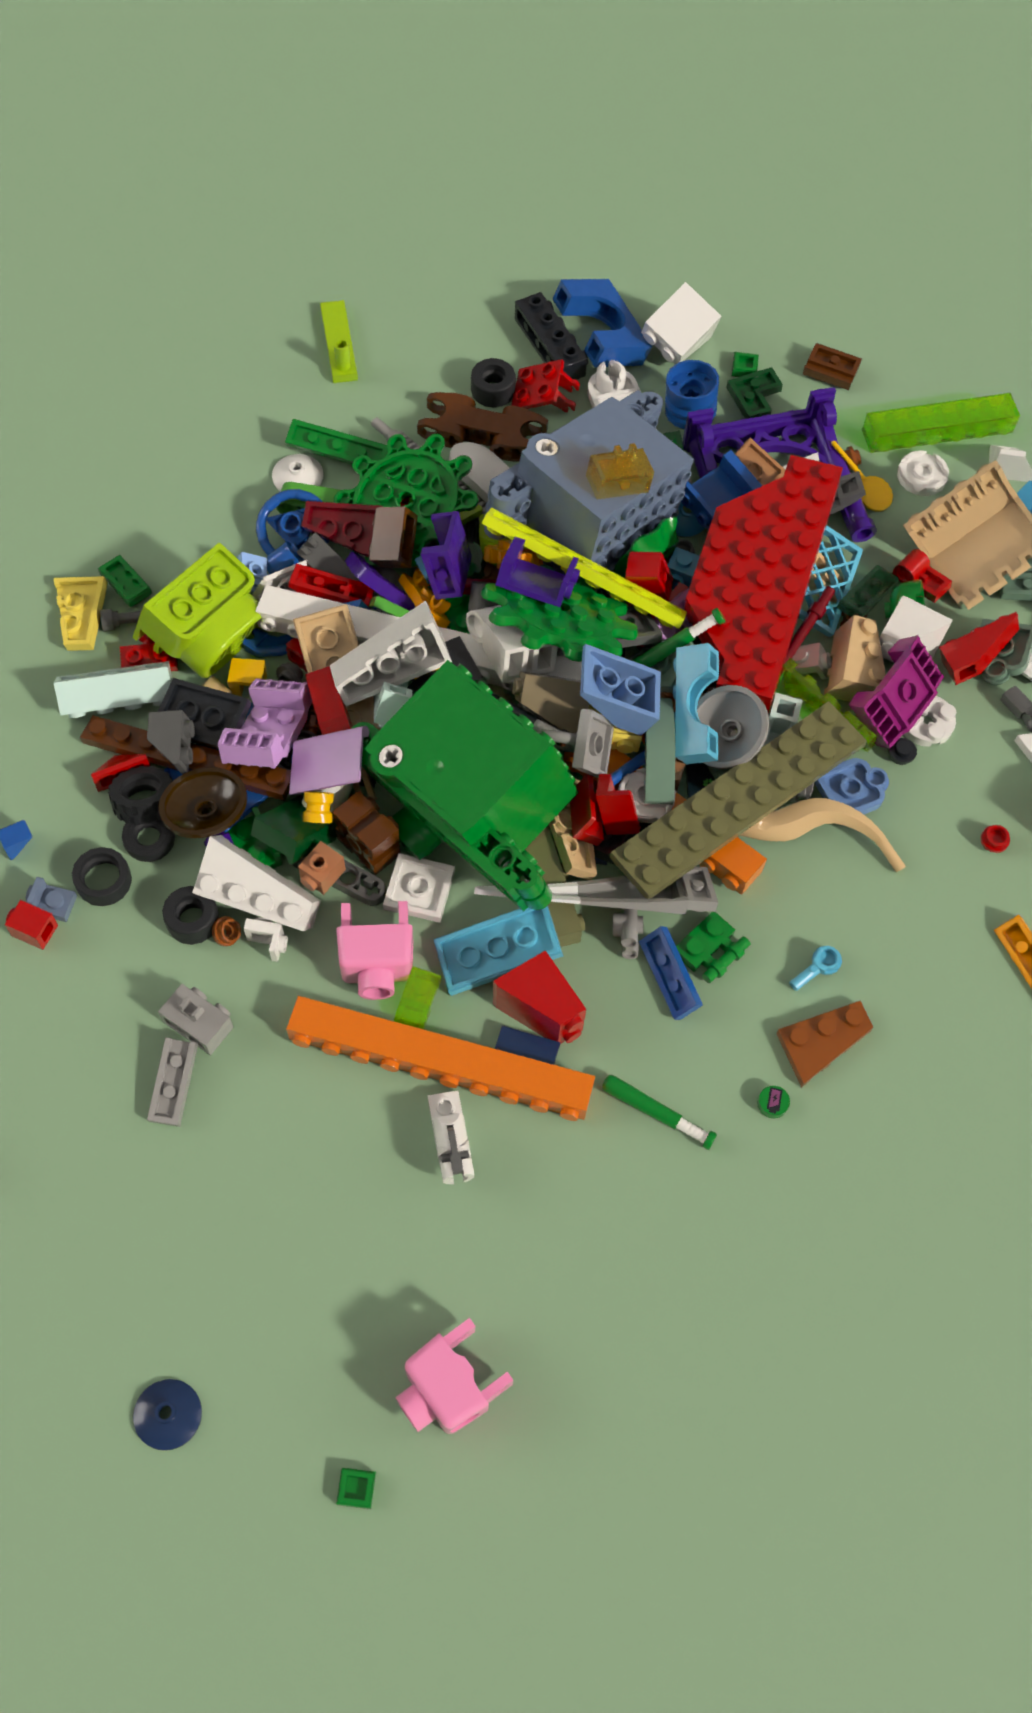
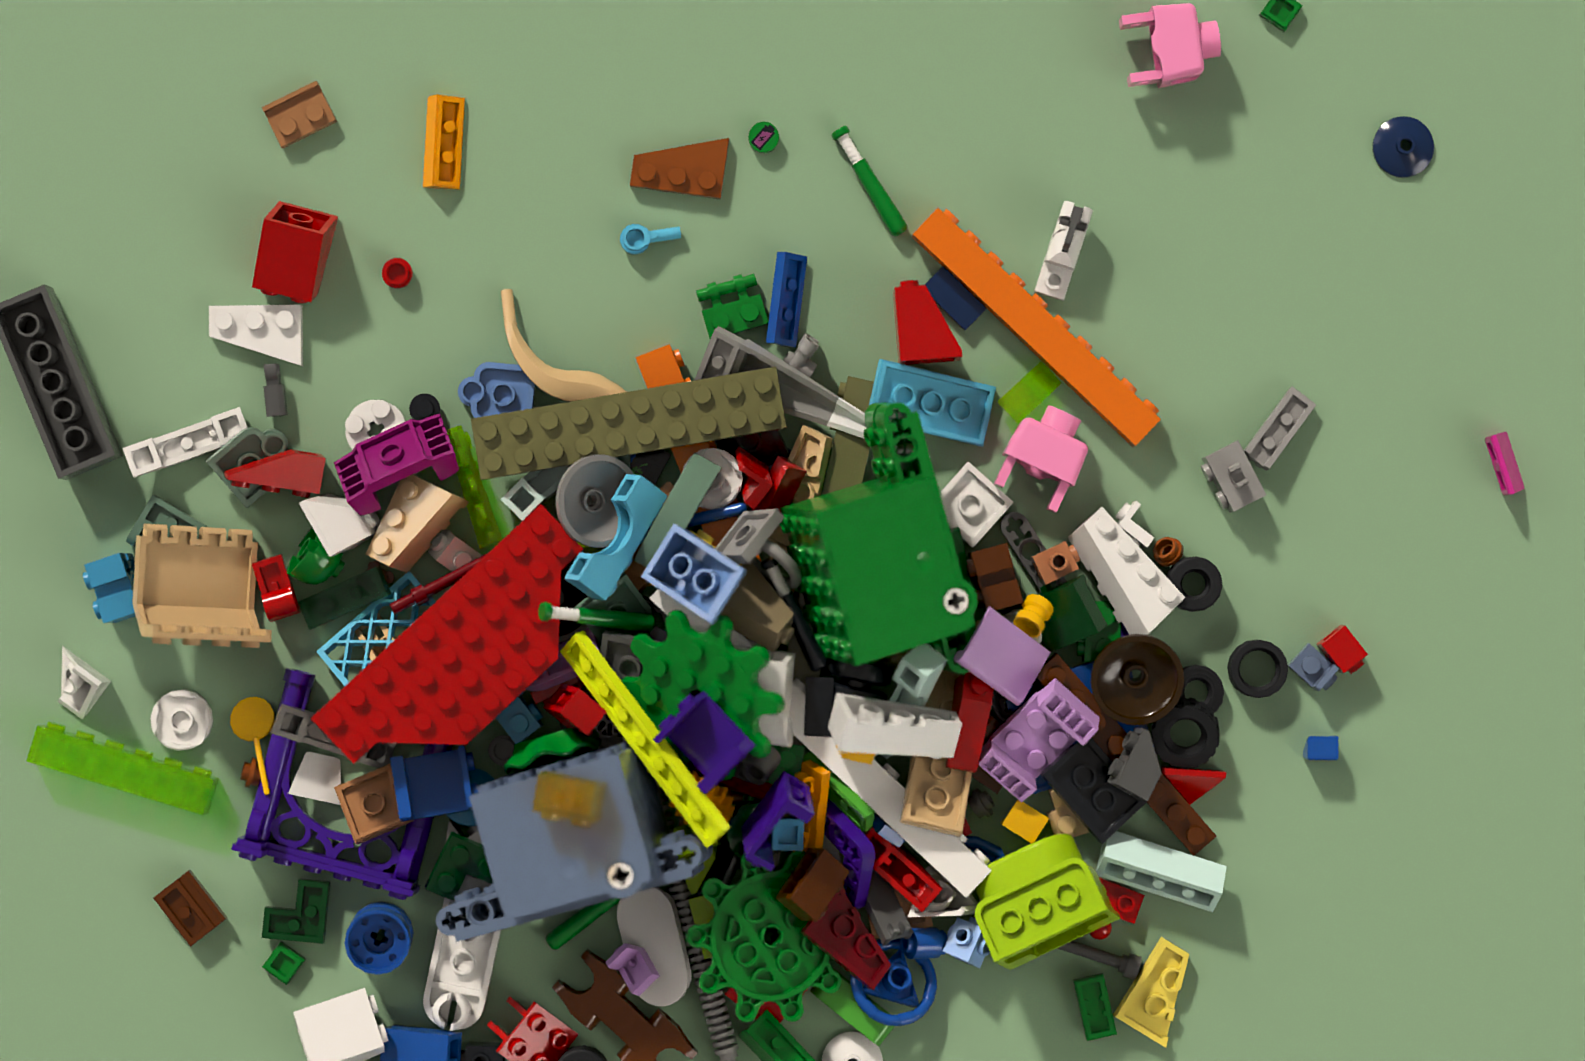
camera: 145 degrees left, 25 degrees up
none -> lavender bracket [606,943,660,996]

